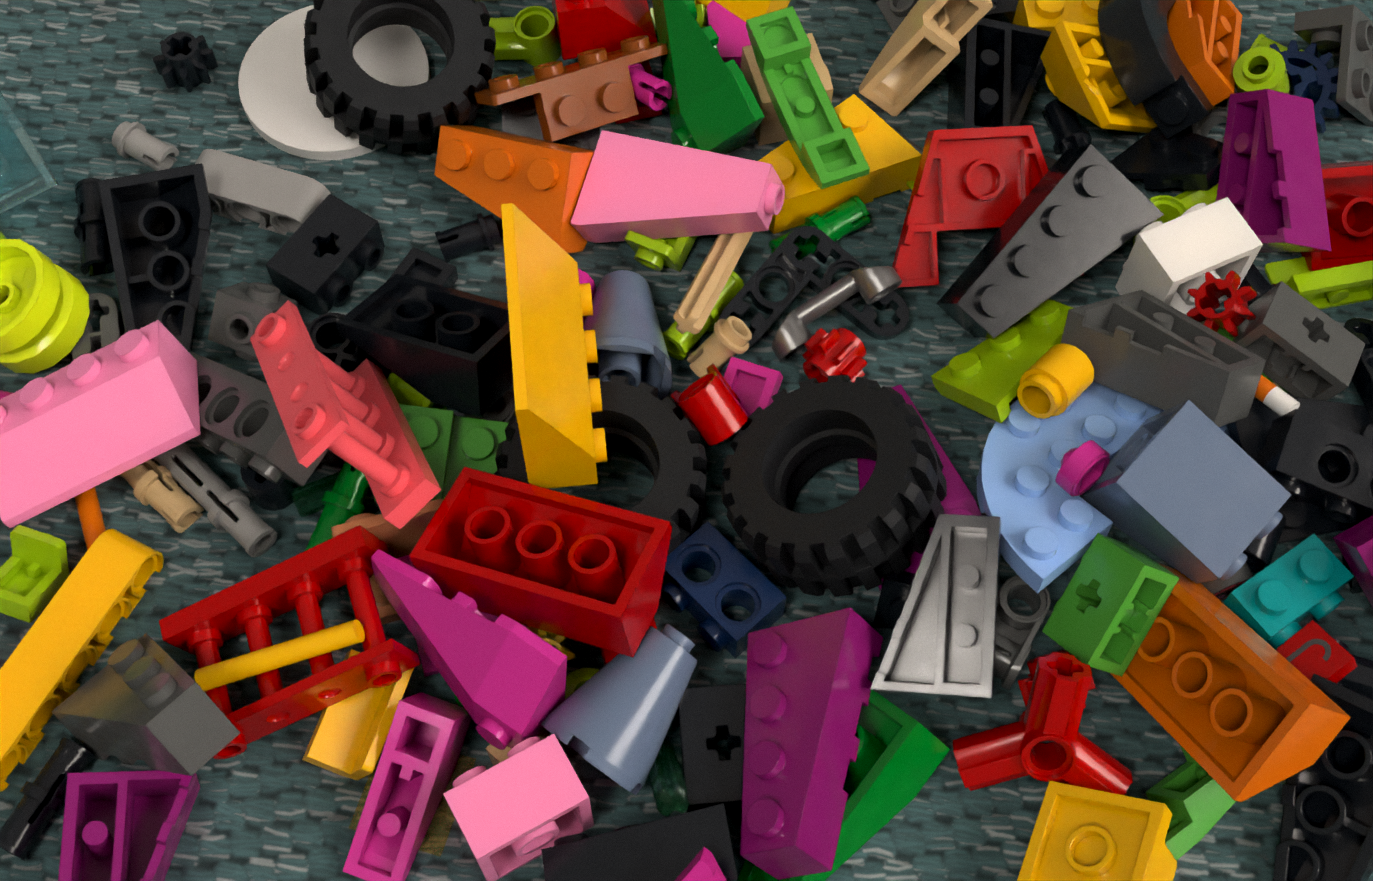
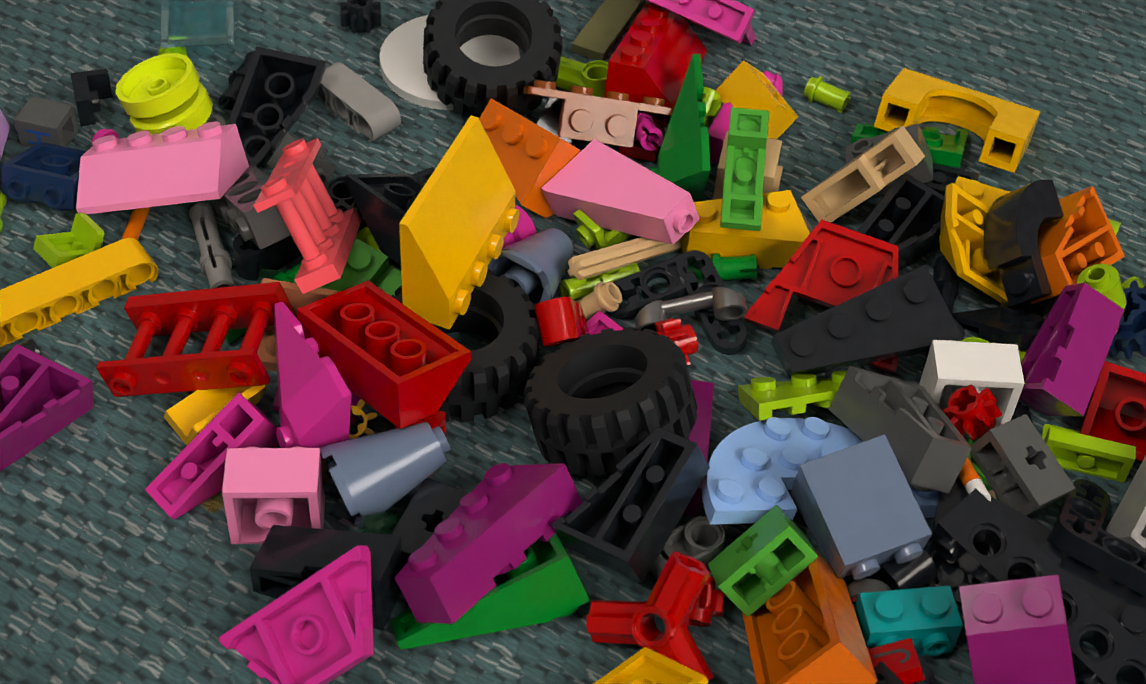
camera: 25 degrees right, 15 degrees down
dark grey wedge [51,633,240,776] -> none
light grey pin [112,121,179,171] -> none
tan pin [120,459,204,533] -> none
yellow bar [194,619,365,691] -> none
black brick [266,194,385,316] -> none
dark blue brick [660,521,786,659] -> none
yellow brick [1017,343,1094,419] -> none
dark pink tile [1055,440,1110,496] -> none

